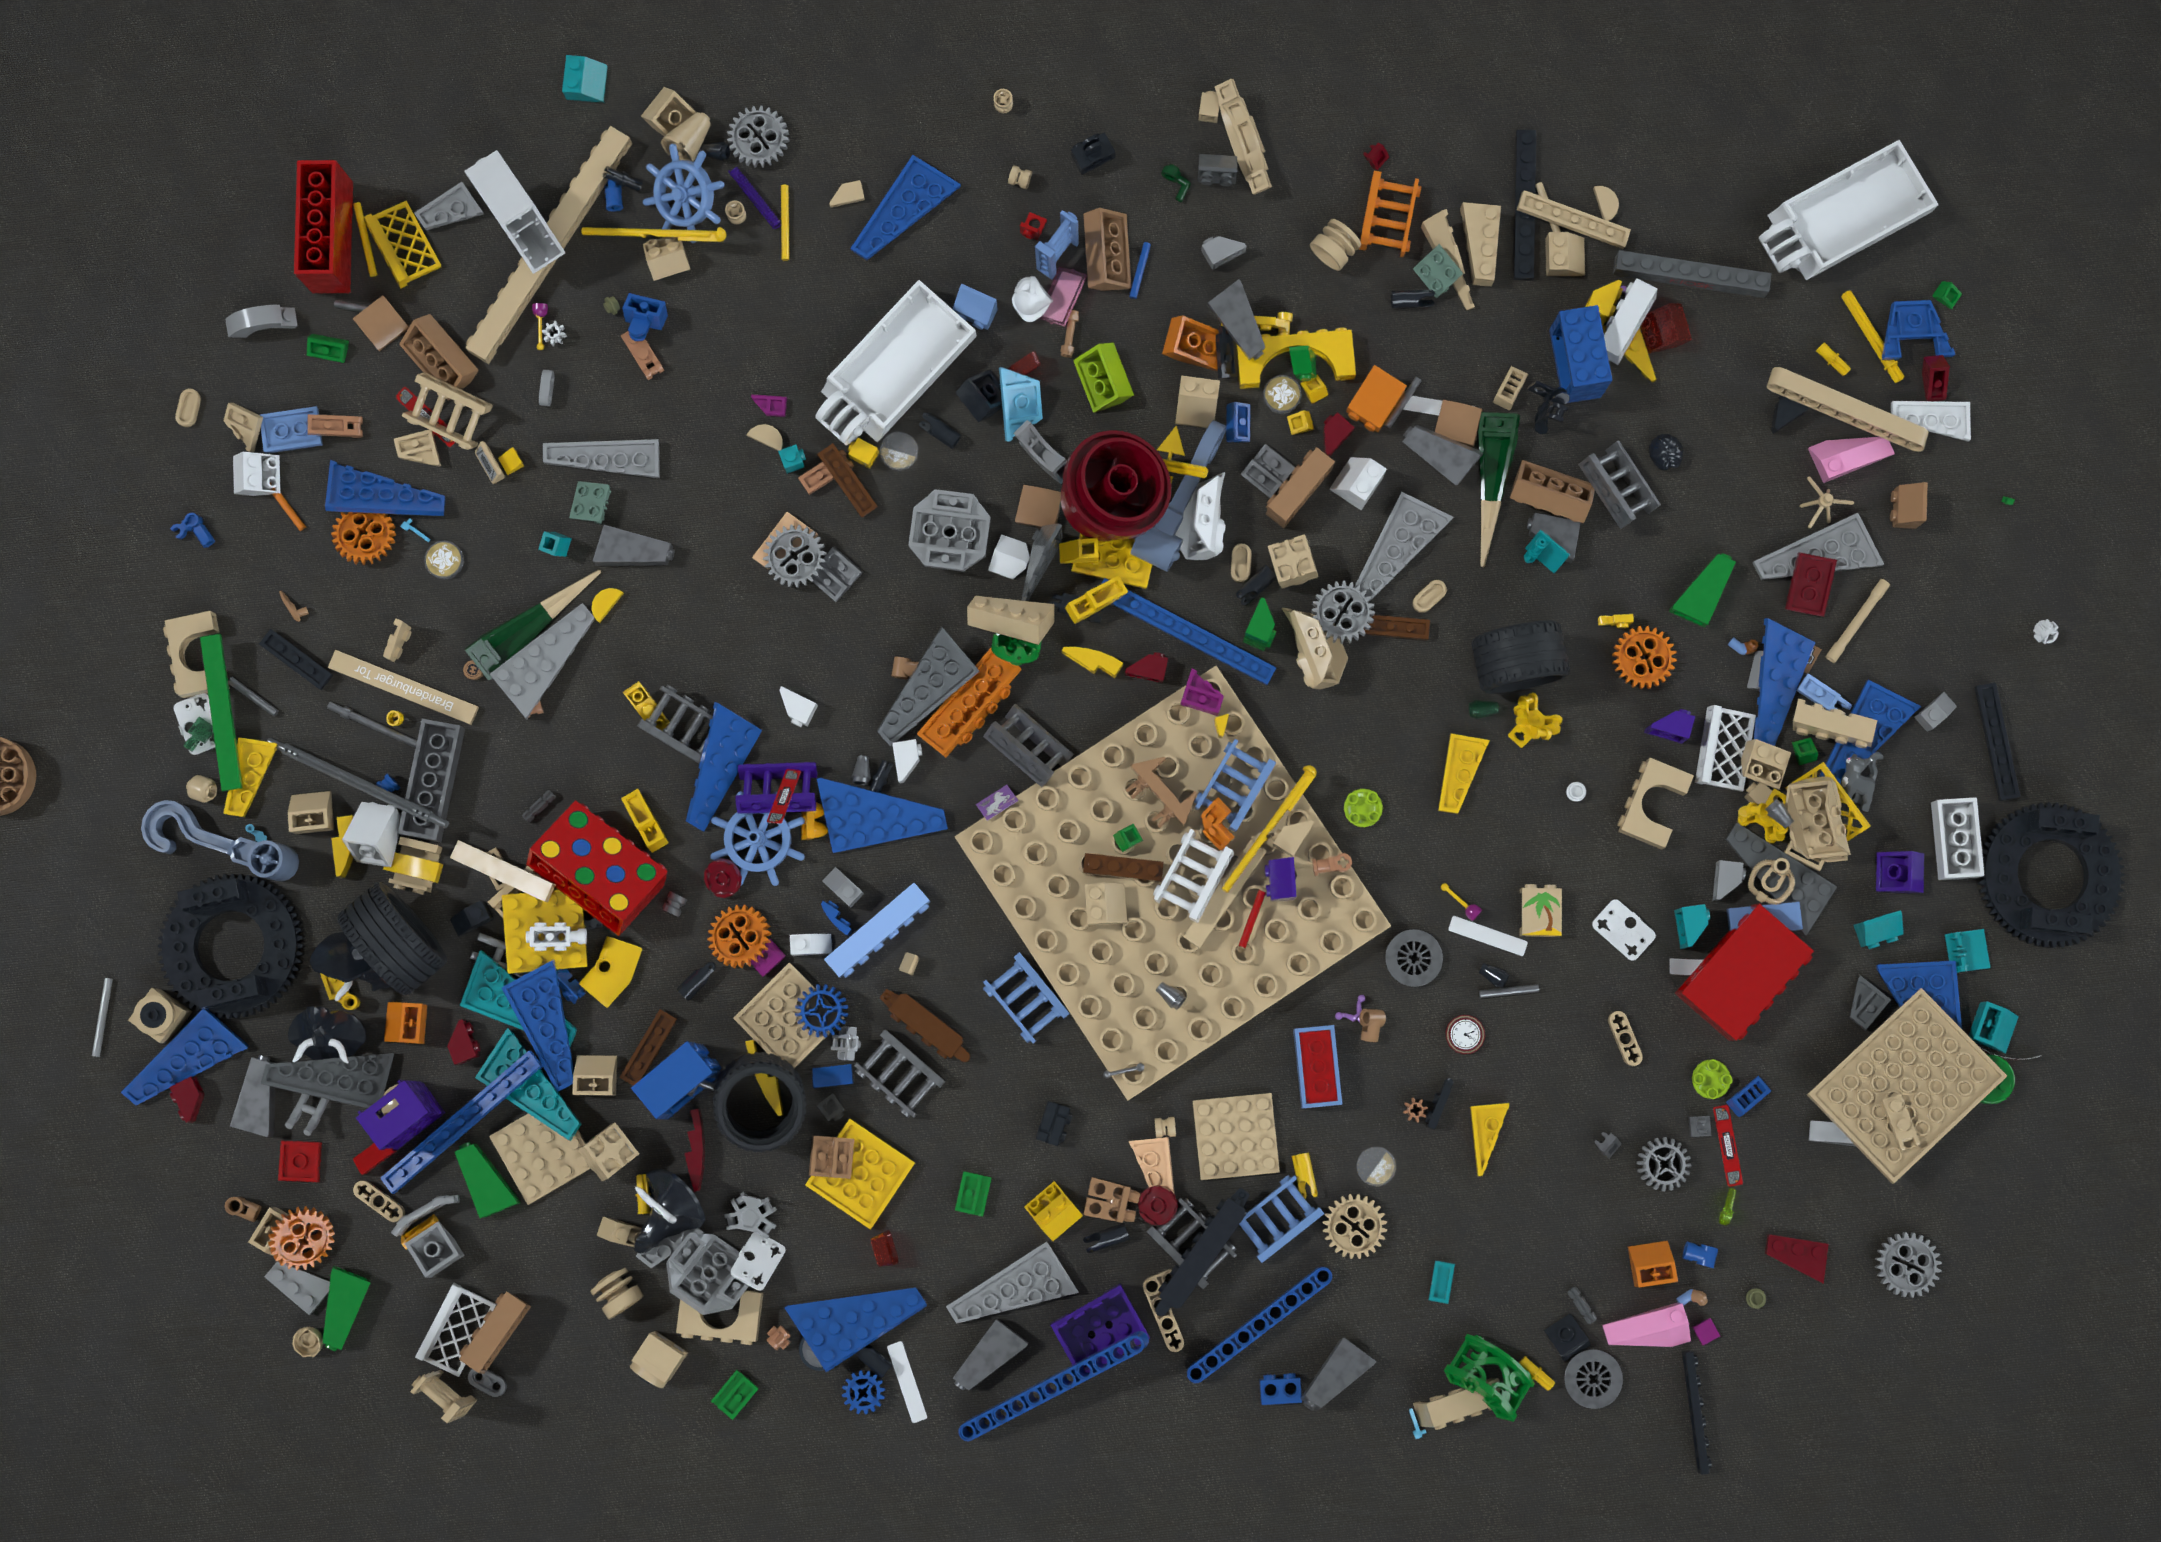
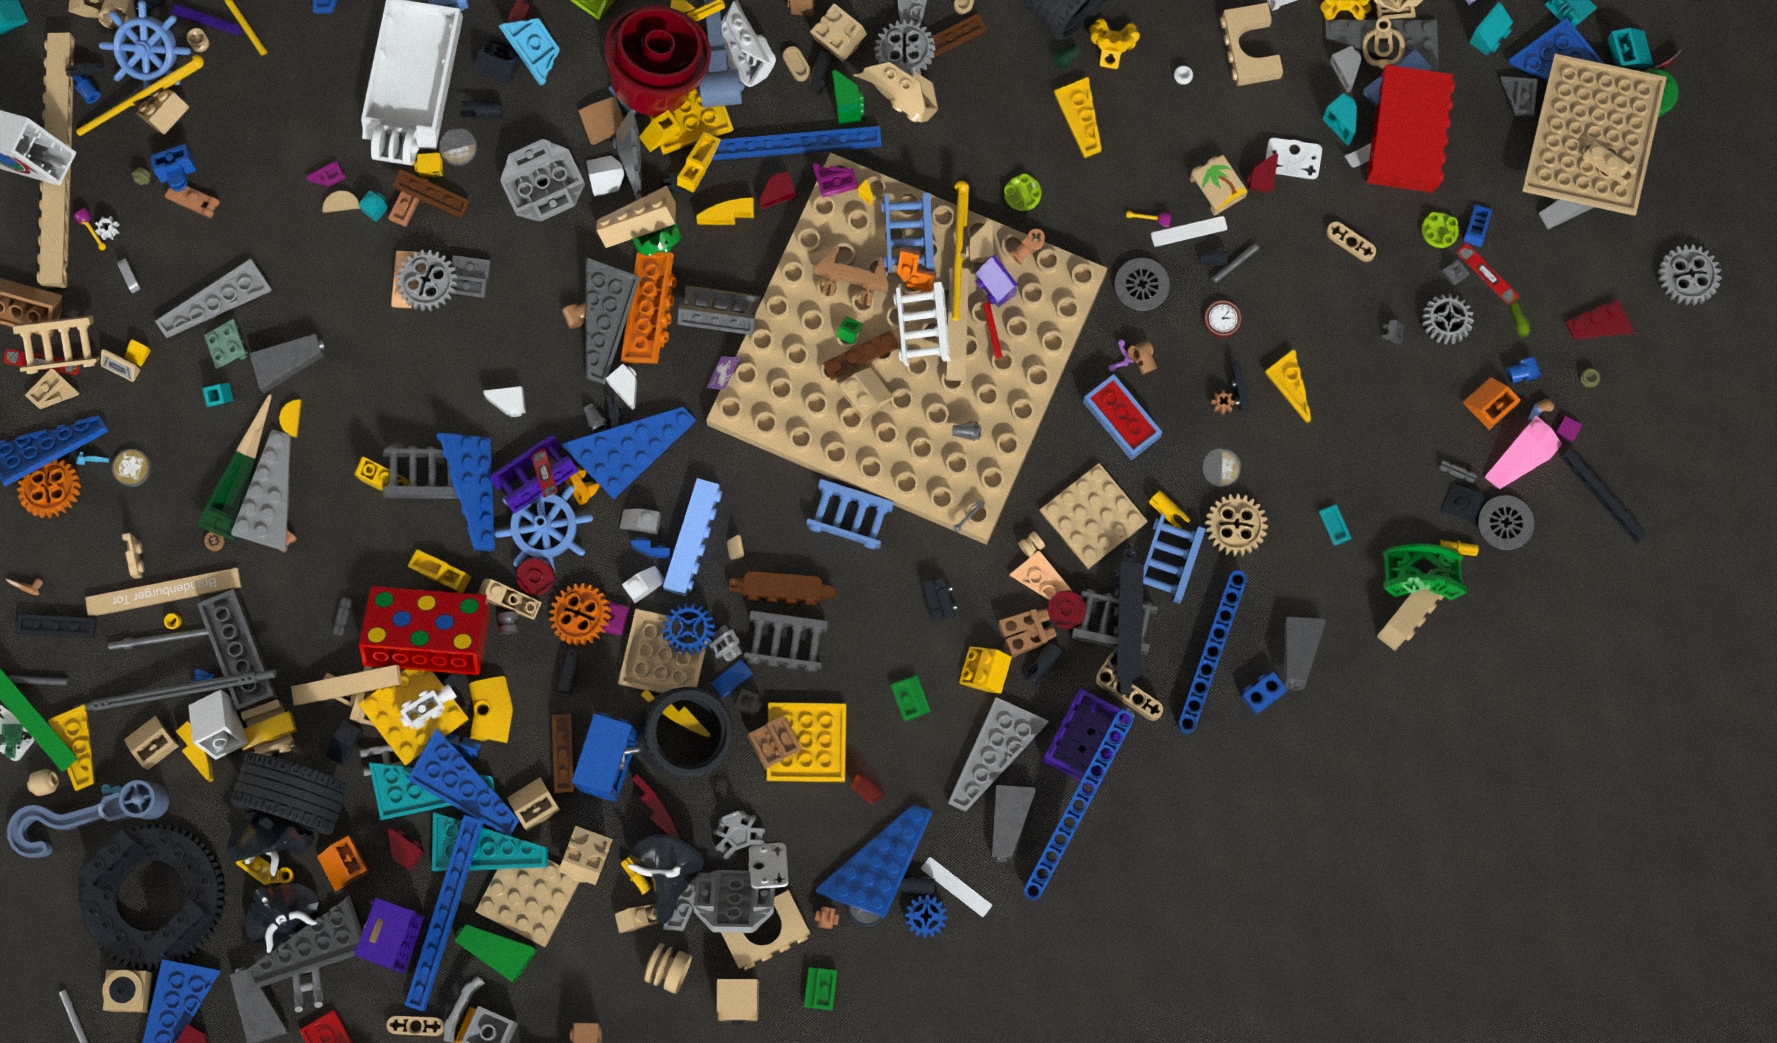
camera: 35 degrees left, 5 degrees down
red slope [353,1143,396,1175] -> none
light grey arch [1014,420,1067,484] -> none
medium azure piece [1409,1408,1426,1439] -> none
none -> tan slope [478,579,541,620]
none -> dark red slope [1246,153,1279,194]

